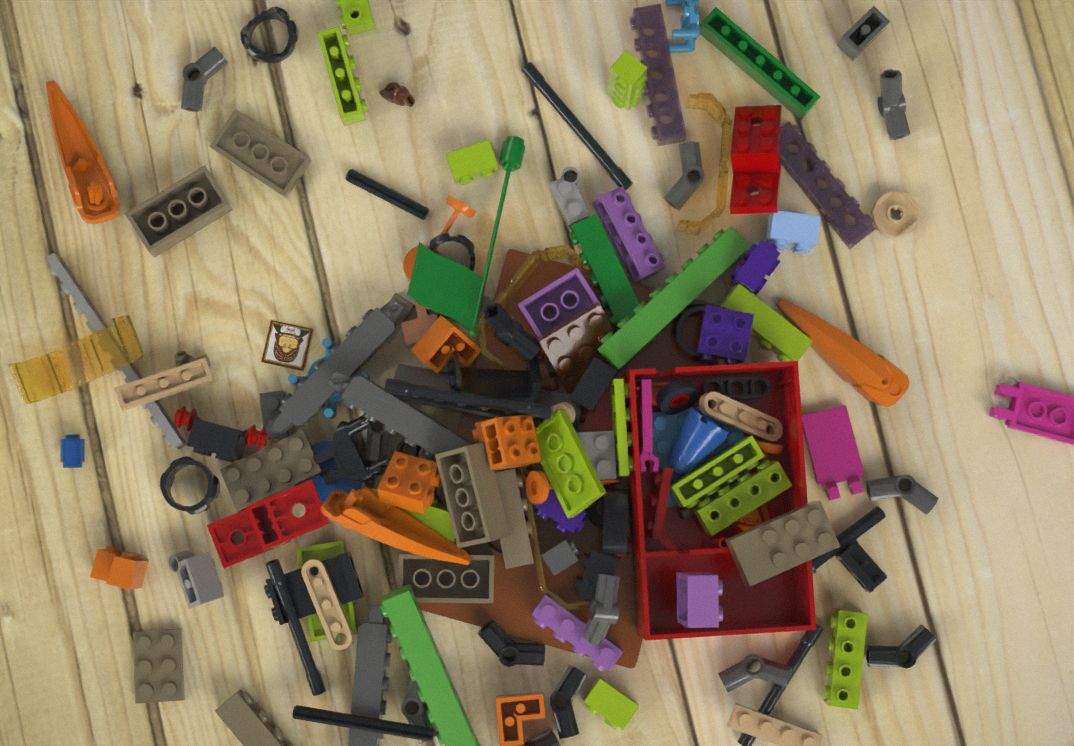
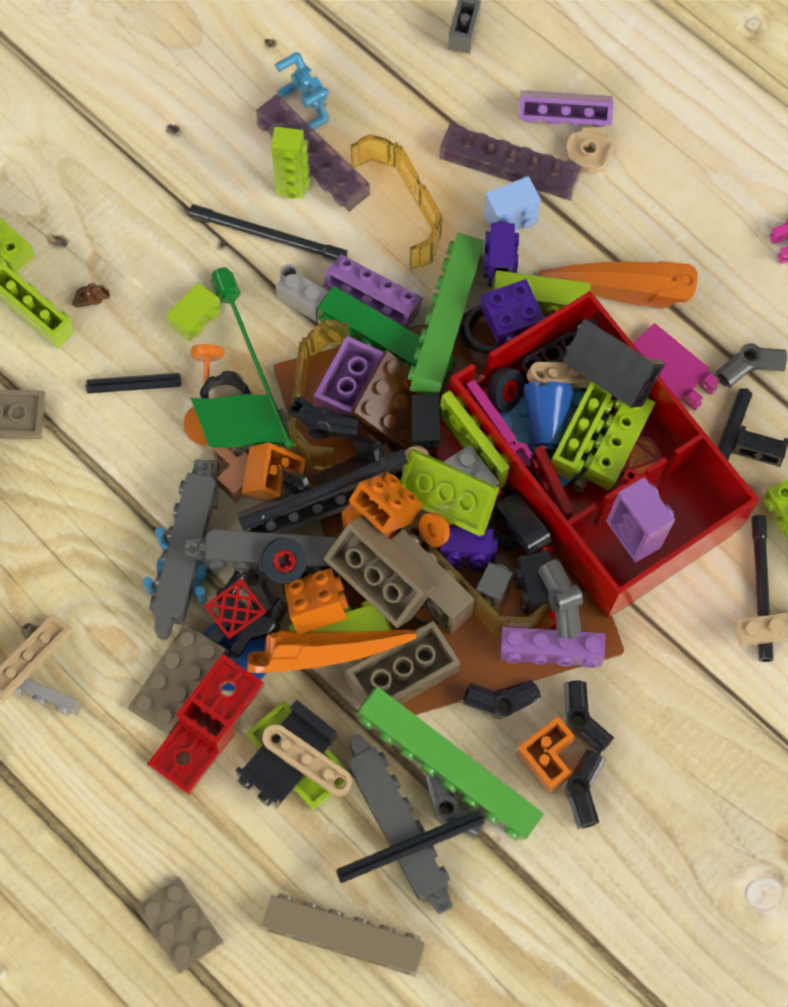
camera: 35 degrees left, 15 degrees down
orange brick [90,546,149,590] -> none
black piece [160,456,220,515] -> none
light grey hinge [168,550,224,609] -> none
black brick [174,406,269,463] -> none
dark grey plate [260,390,289,440] -> none
sticker [261,320,313,371] -> none
black piece [265,559,326,696] -> none
lime brick [583,676,639,730] -> none
dark grey piece [664,141,705,211] -> none
green brick [699,7,821,120] -> none
dark grey piece [718,654,792,693] -> none
dark tan brick [725,501,840,586] -> none
red bracket [729,105,782,214] -> none
dark grey piece [877,69,910,140] -> none
none -> red window [204,578,266,639]
none -> black bush [260,538,307,584]
none -> medium lavender brick [519,90,614,127]
none -> black panel [562,319,665,408]

